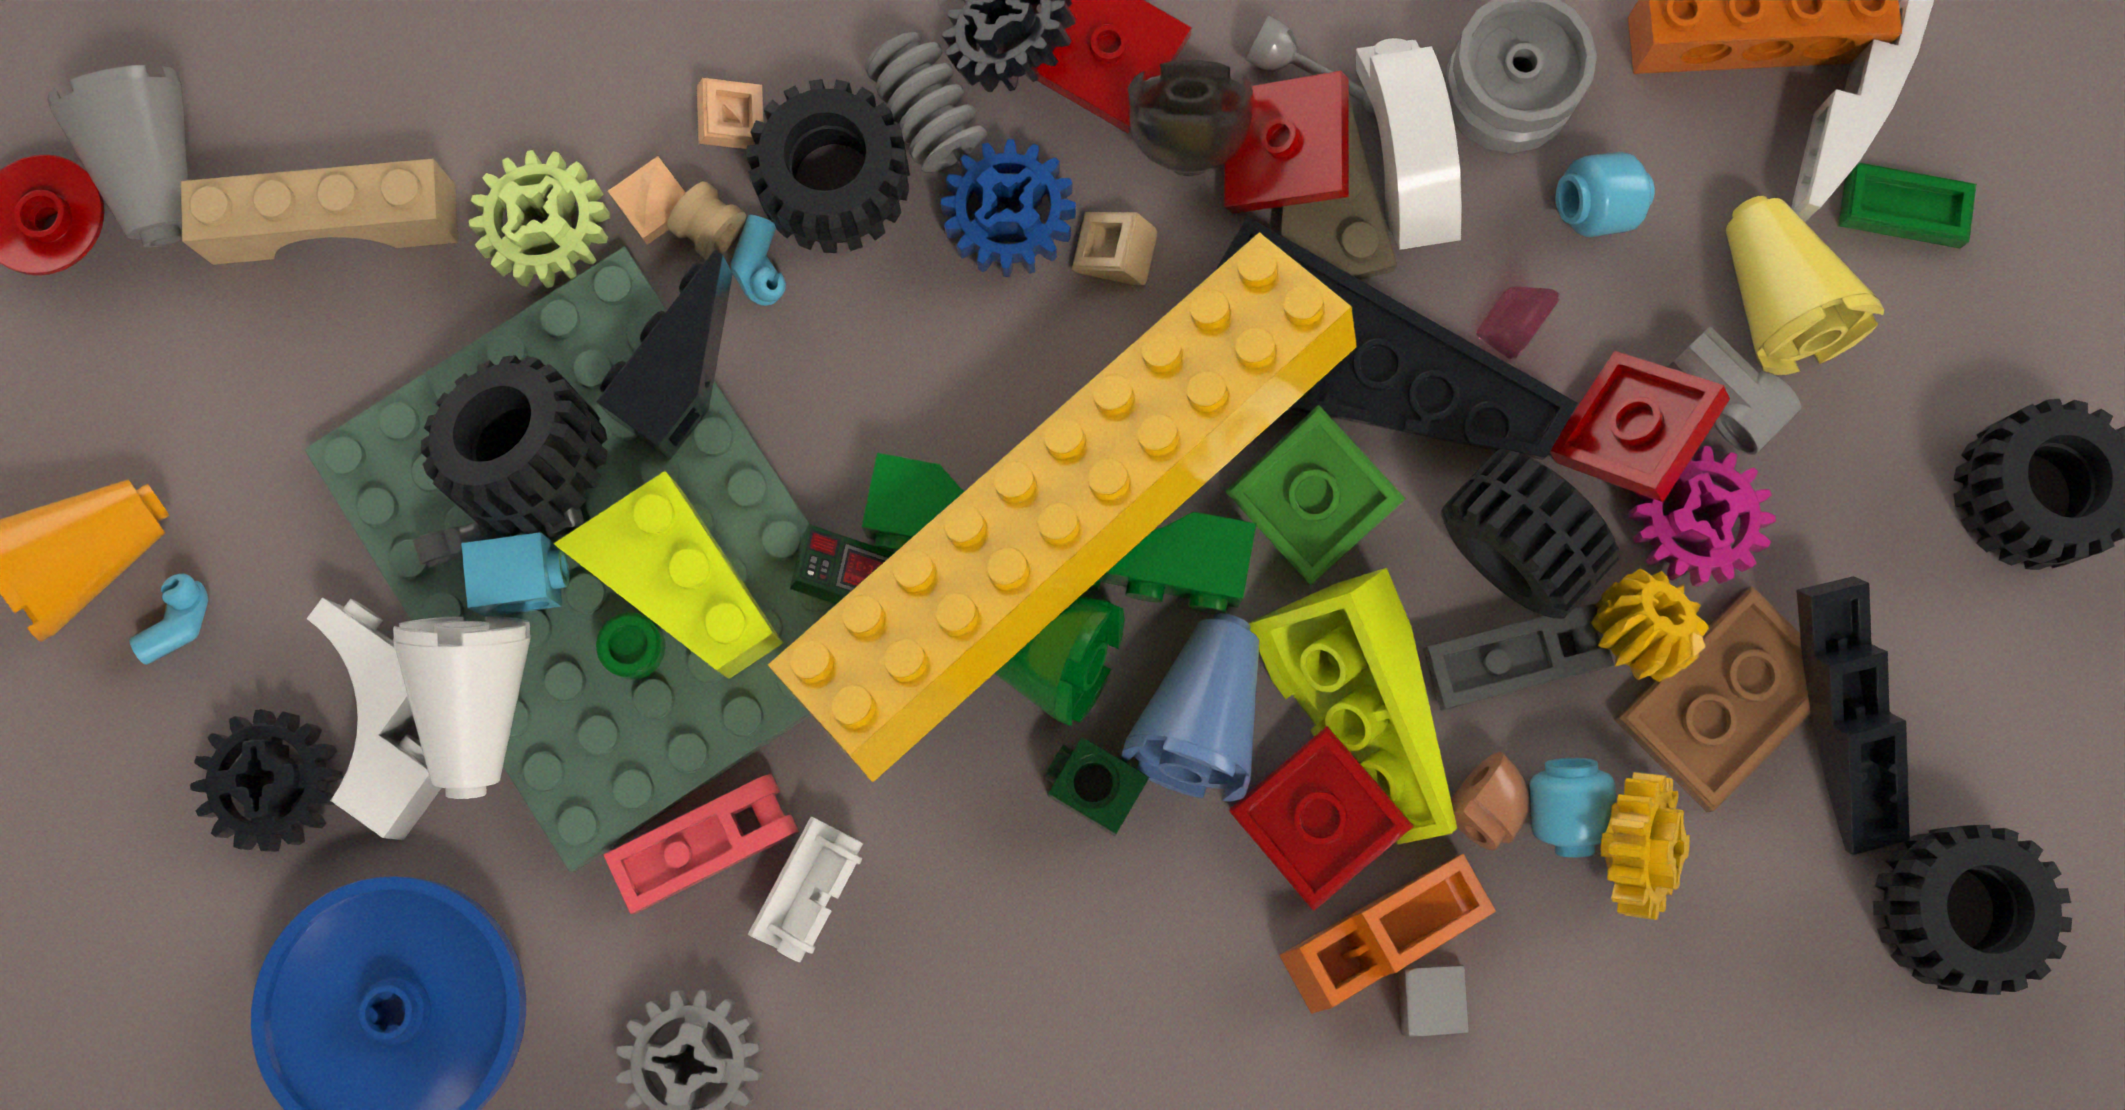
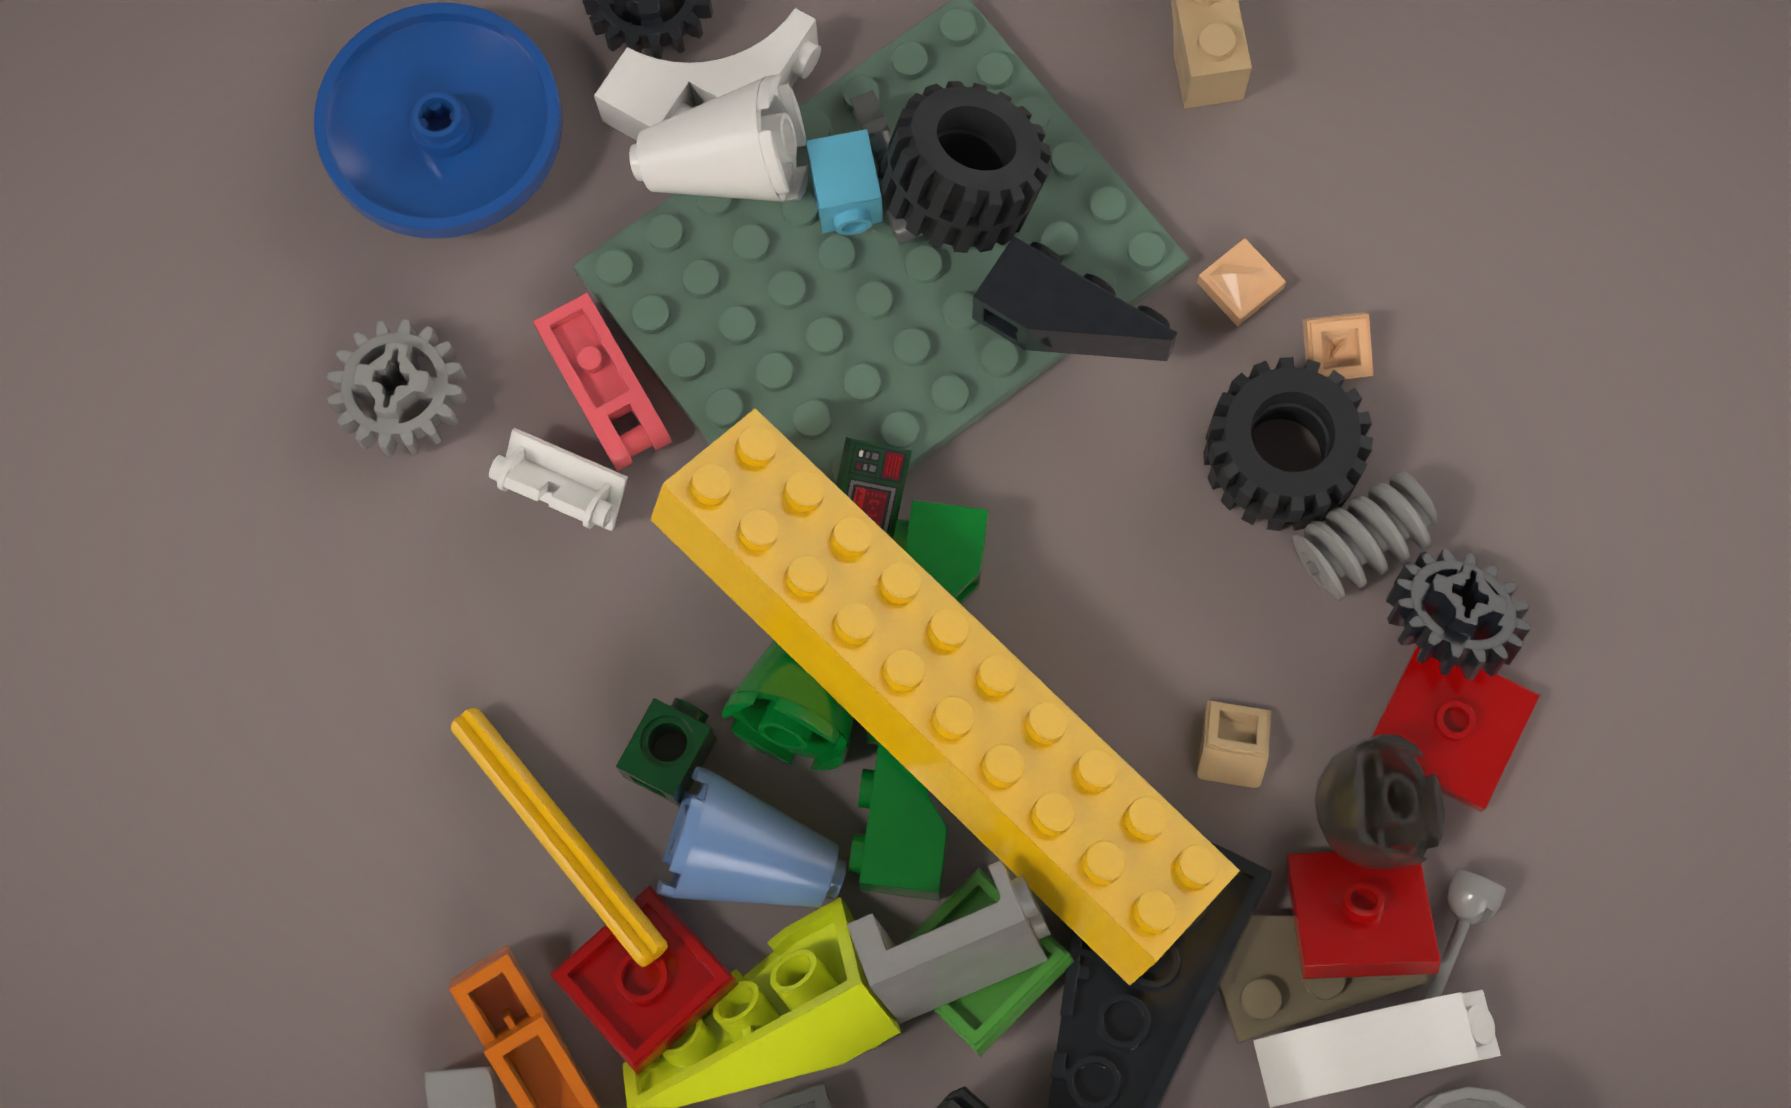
camera: 90 degrees right, 5 degrees down
yellowish green gear [469,150,610,288] -> none
neon yellow wedge [553,471,783,679] -> none
green tile [596,612,666,680] -> none
tan wheel [667,181,747,260] -> none
medium azure arm [730,215,786,306] -> none
blue gear [941,139,1076,277] -> none
none -> yellow axle [451,707,668,967]
none -> light grey panel [847,860,1051,1024]

